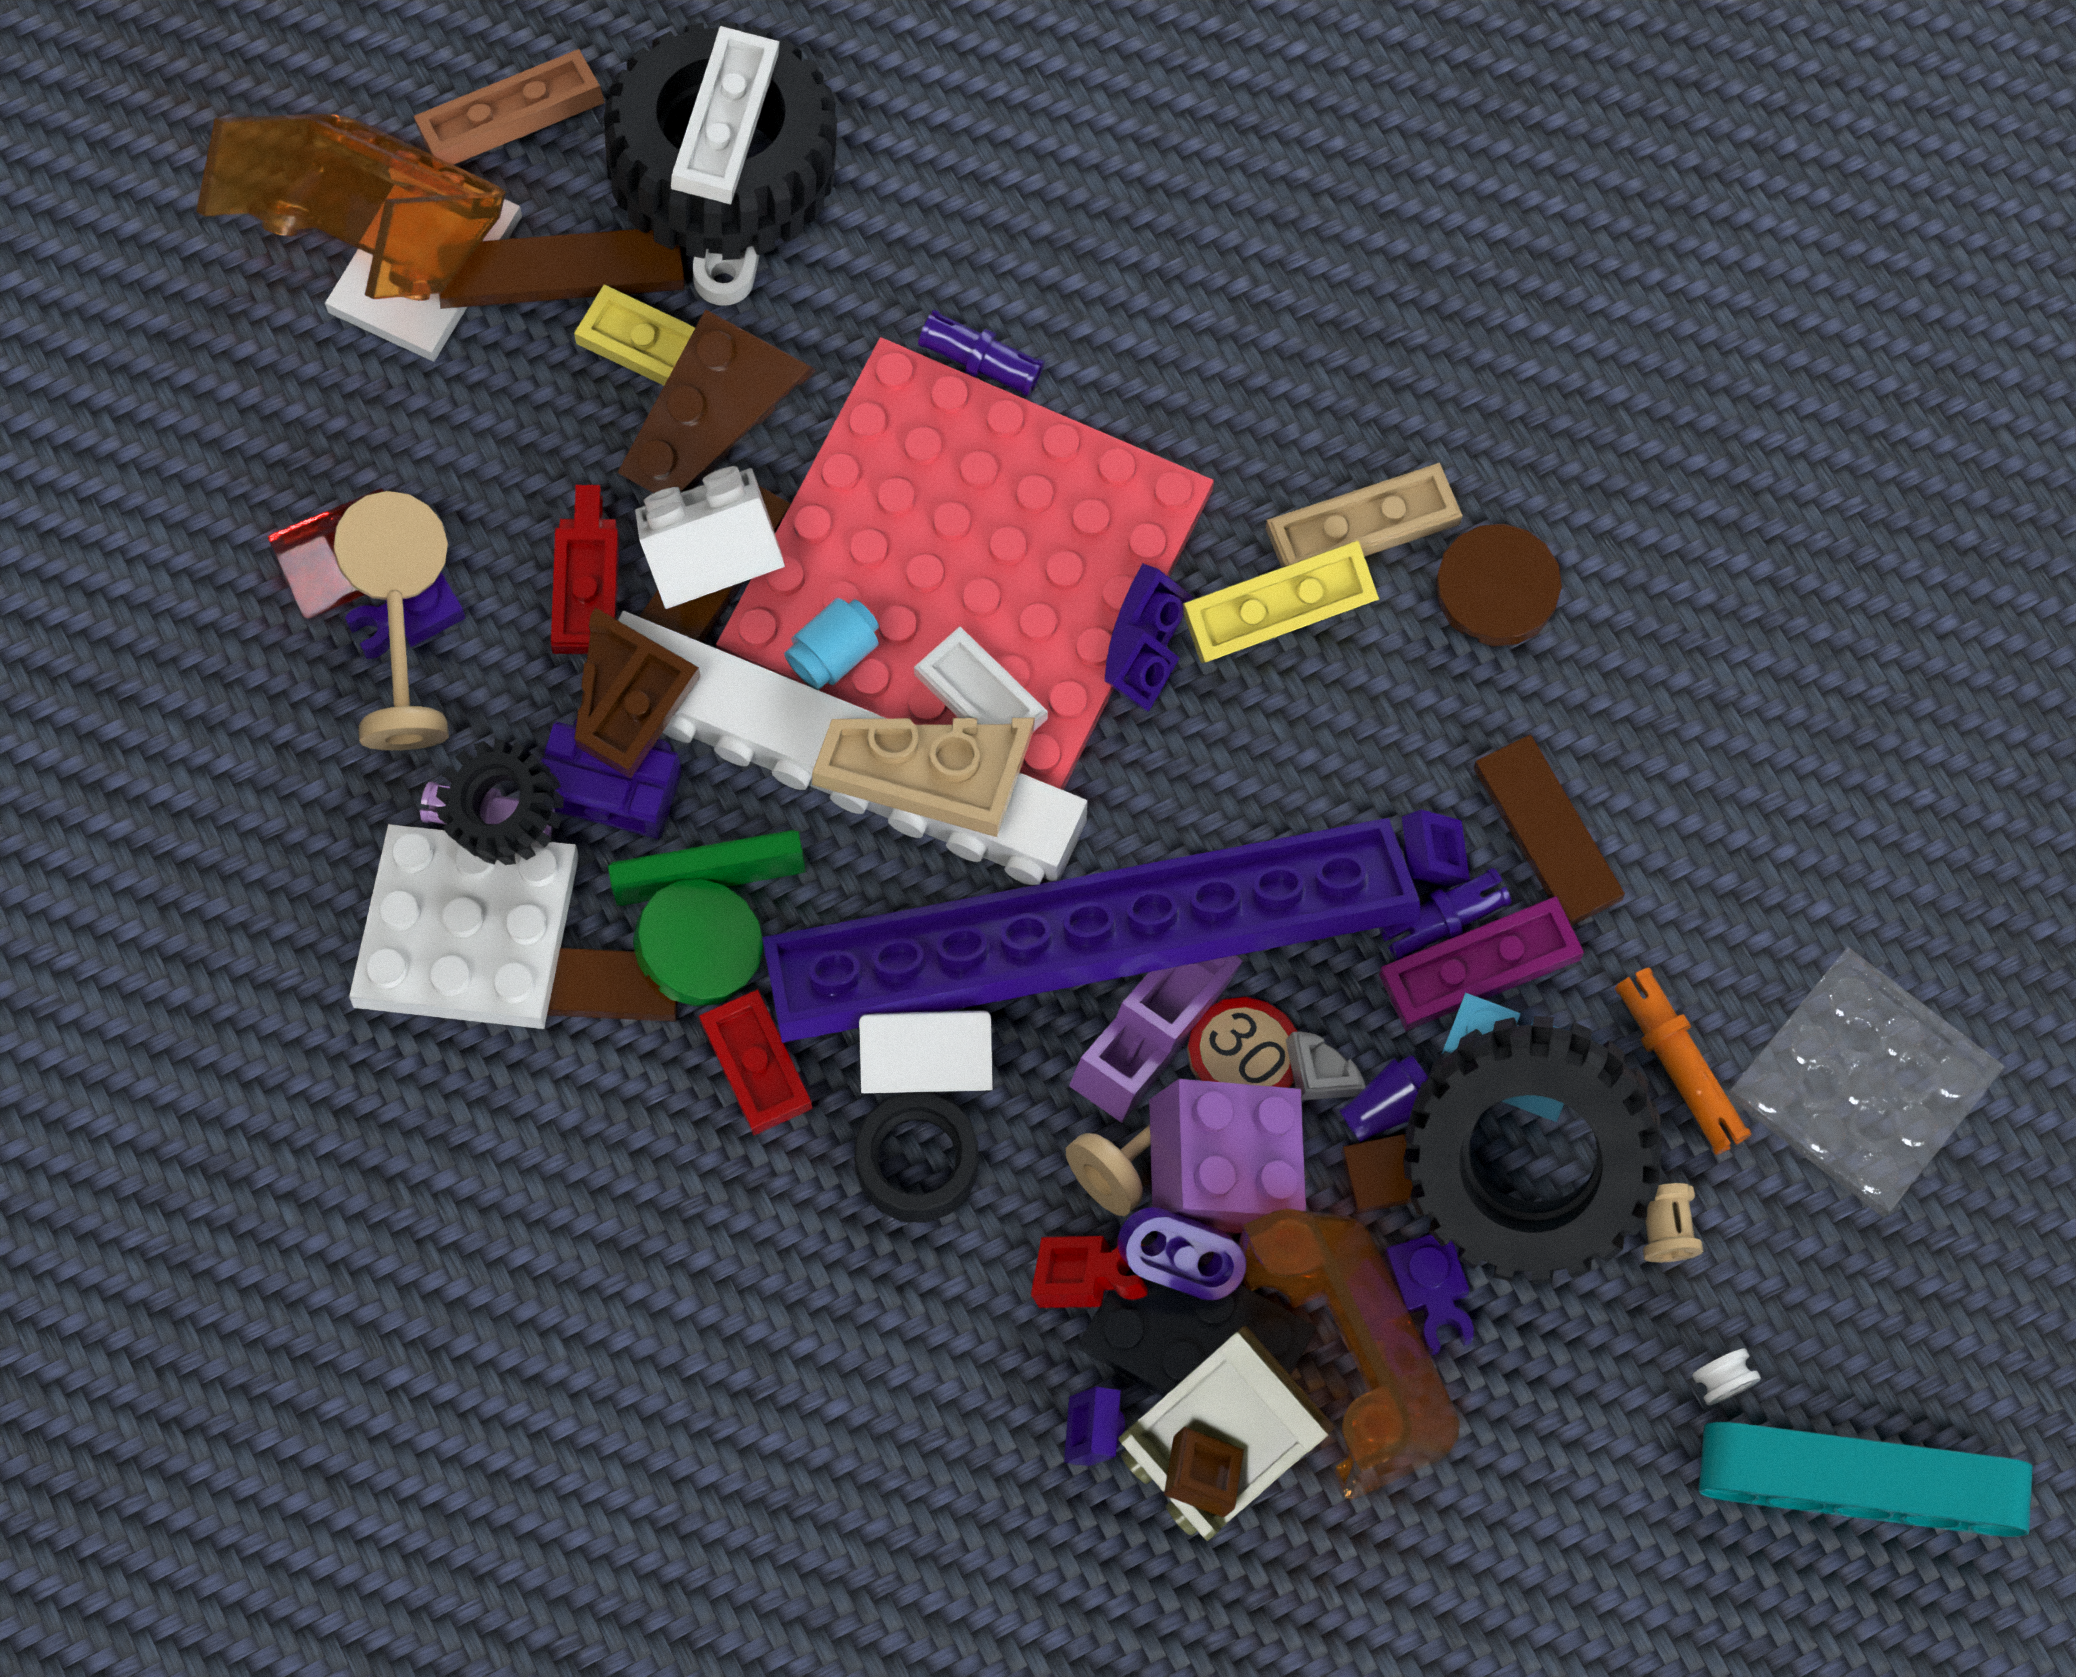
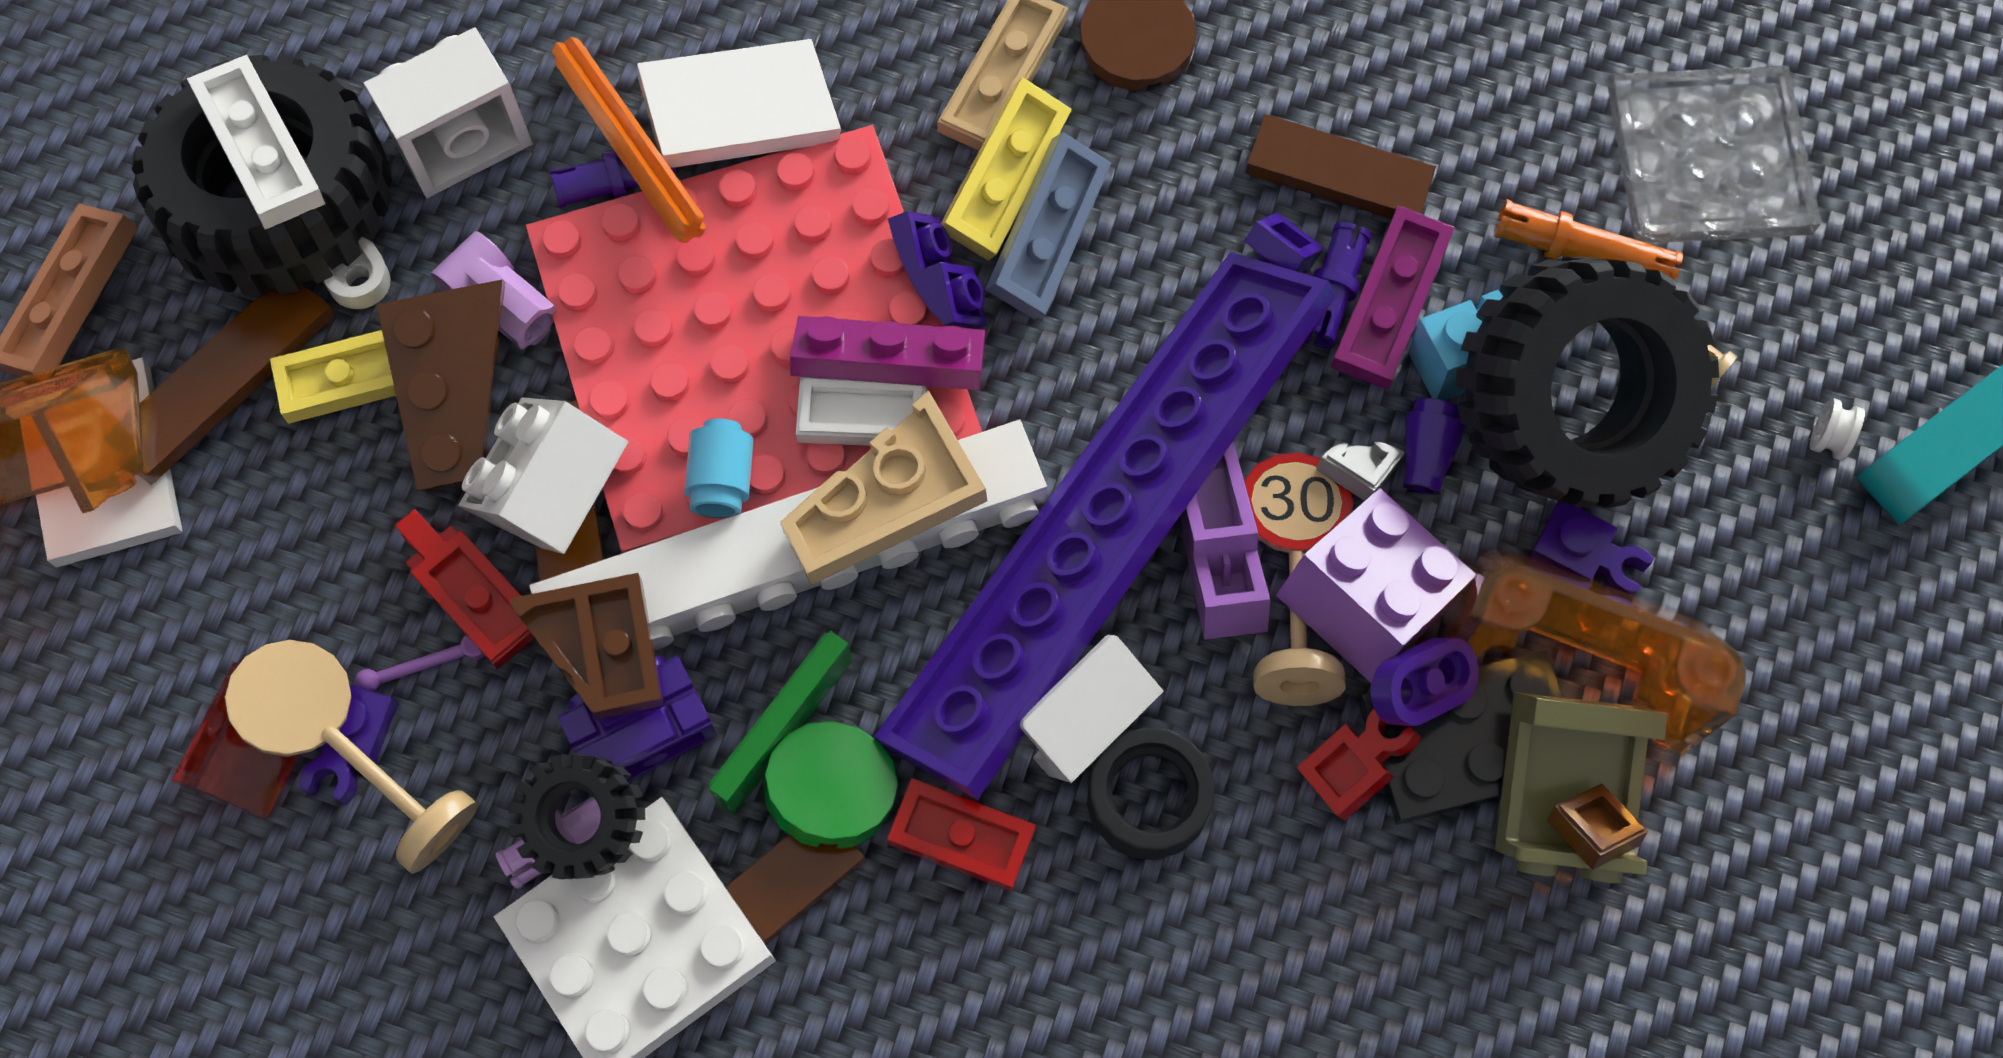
camera: 45 degrees left, 0 degrees up
dark purple plate [1064,1386,1125,1466] -> none
reddish brown tile [1341,1134,1413,1214] -> none
none -> medium lavender hinge [354,635,485,692]
none -> white brick [363,27,533,199]
none -> lavender piece [430,231,557,350]
none -> orange axle [552,37,706,243]
none -> white tile [637,39,841,168]
none -> magenta plate [790,316,985,390]
none -> sand blue plate [985,132,1111,320]

